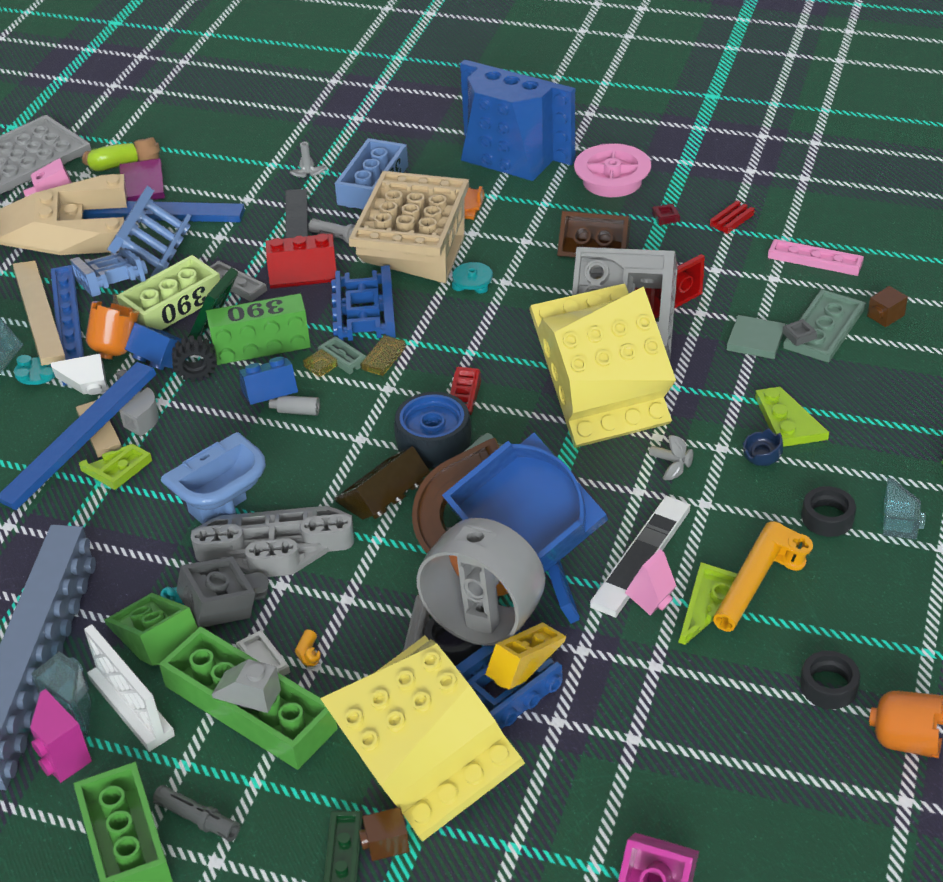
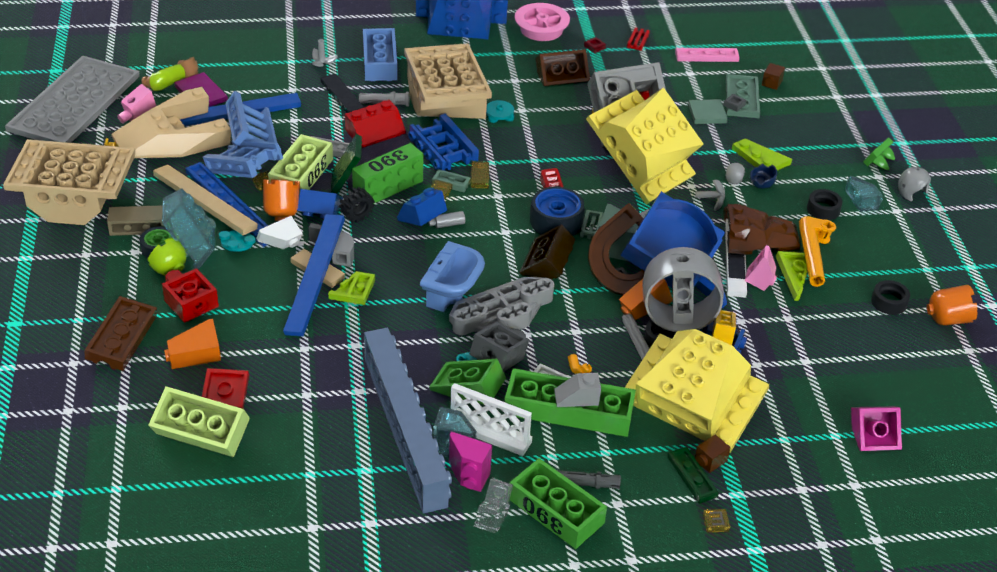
camera: 30 degrees left, 0 degrees up
none -> clear brick [474,478,513,533]
none -> reddish brown wedge [723,204,800,255]
none -> light grey piece [725,163,745,184]

